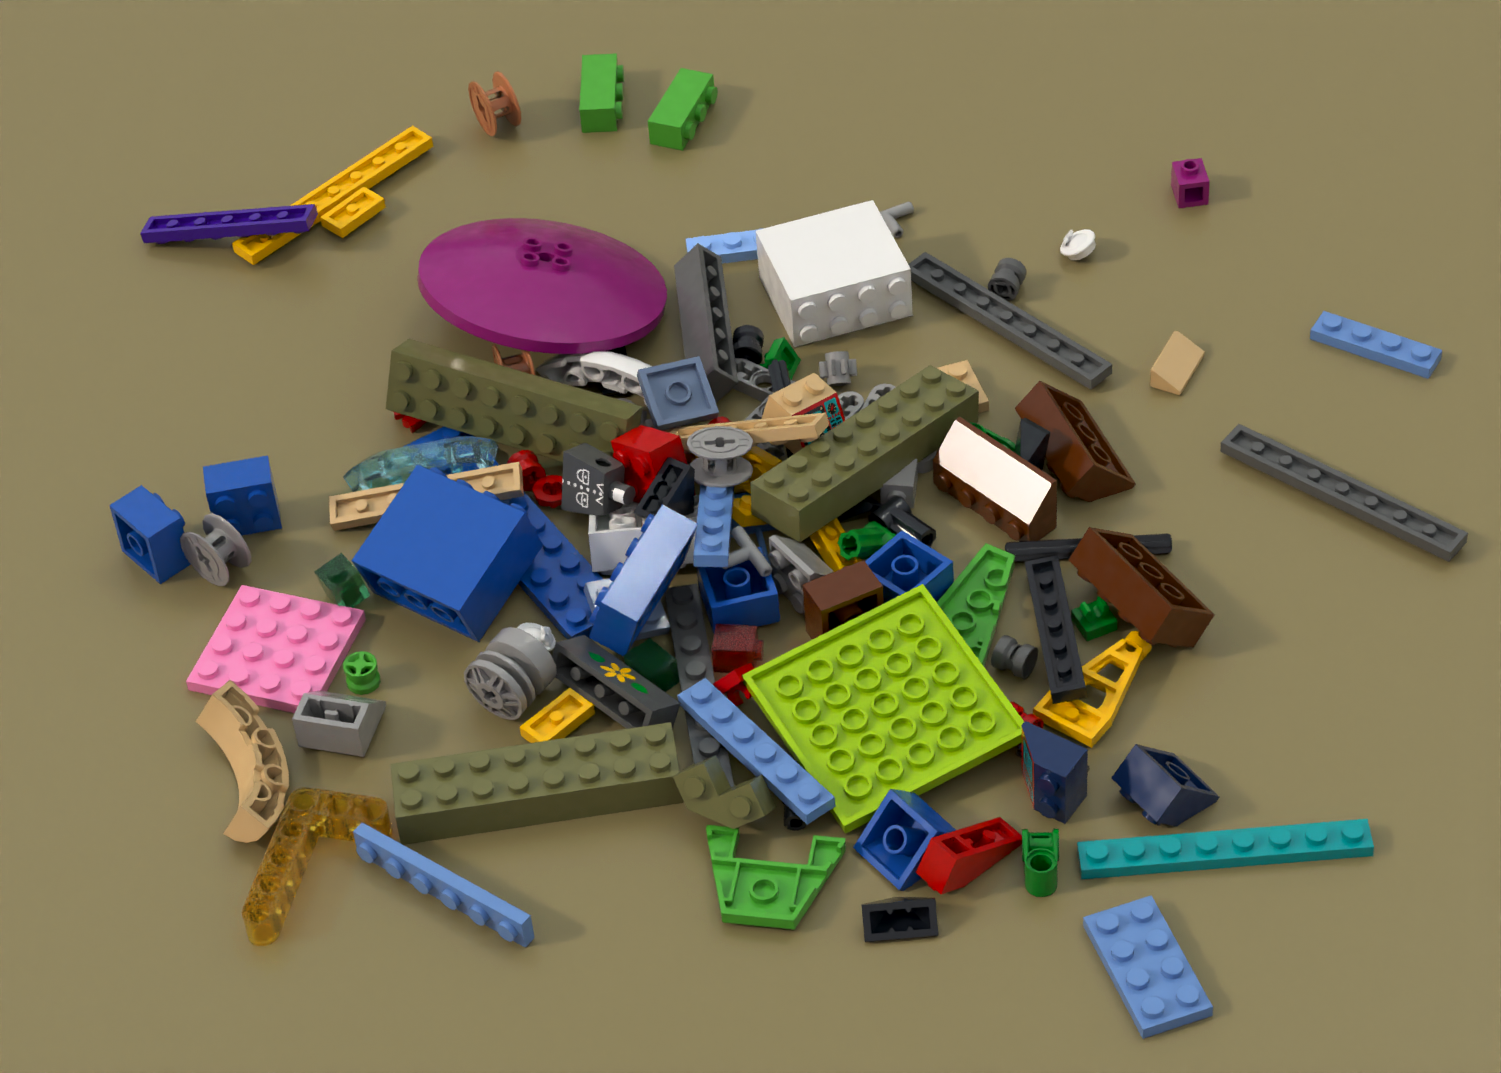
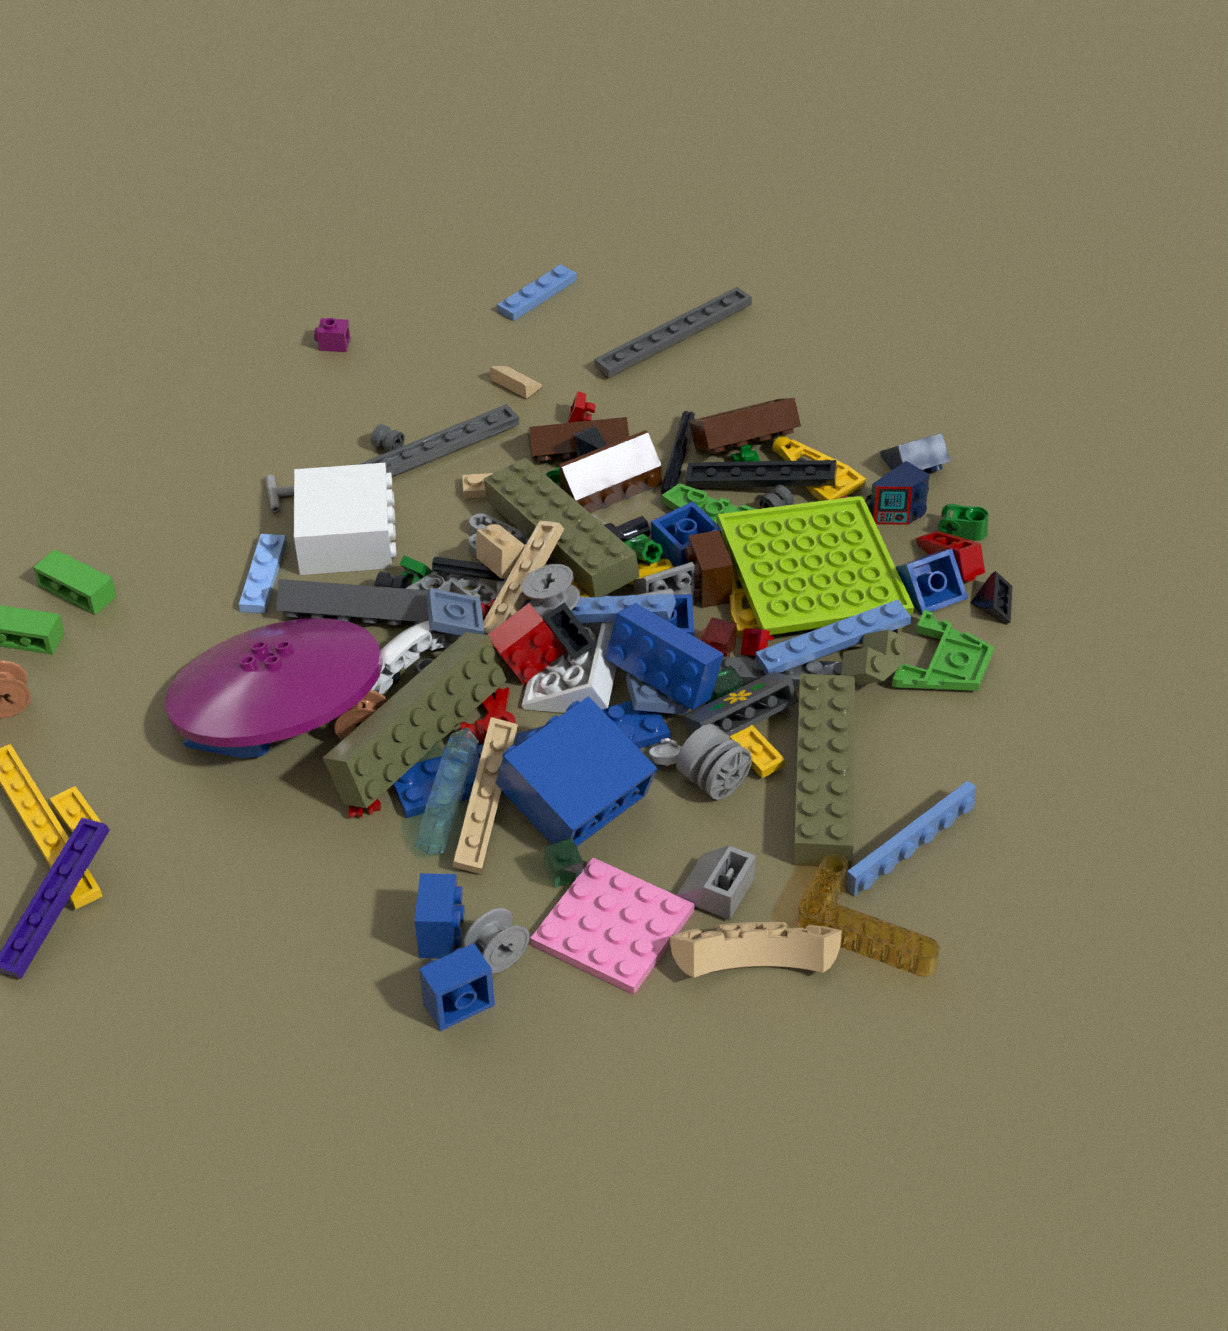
camera: 80 degrees left, 0 degrees up
bright green wheel [343,651,381,695] -> none
dark grey torso [561,443,636,516] -> none
light grey gear [819,351,857,386] -> none
white hat [1060,229,1096,260] -> none
teal plate [1077,819,1374,880] -> none
medium blue plate [1083,895,1213,1039] -> none
none -> red tile [568,391,596,423]

